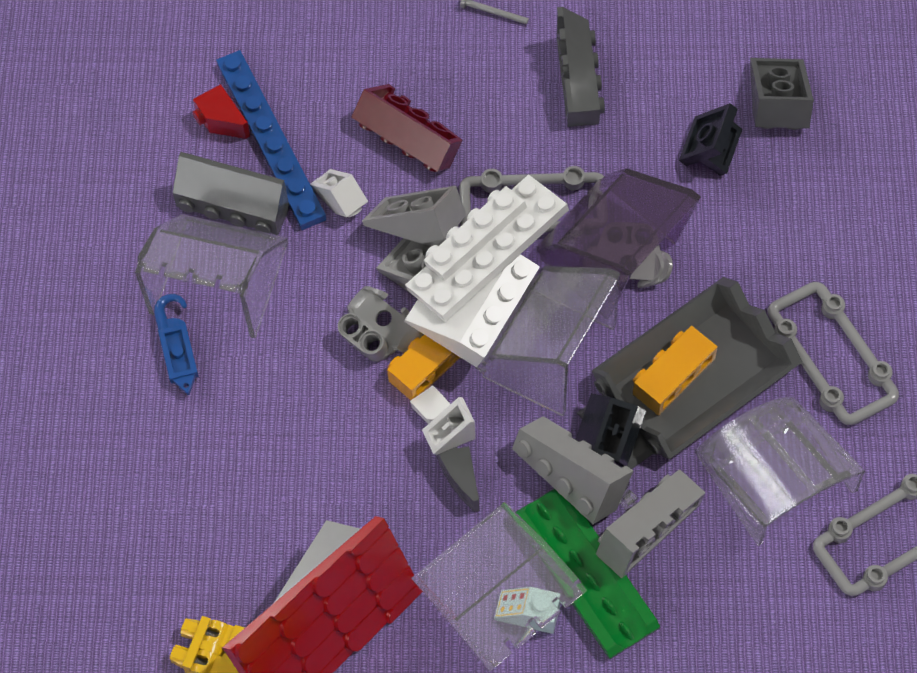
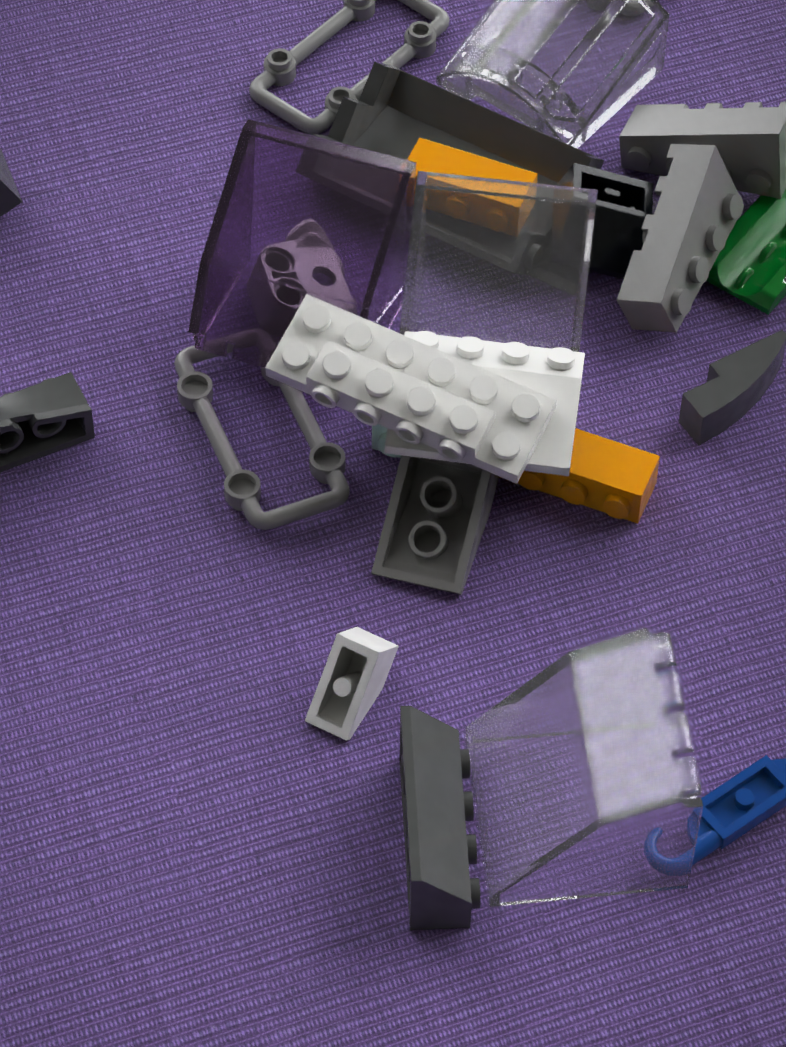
camera: 115 degrees left, 10 degrees down
red slope [192,84,250,139] -> none
blue plate [216,50,327,230] -> none
light grey piece [338,286,422,362] -> none
dark red wedge [351,84,463,172] -> none
light grey slope [362,186,466,244] -> none
white slope [410,386,450,424] -> none
white slope [422,397,475,454] -> none
black bracket [679,103,743,176] -> none

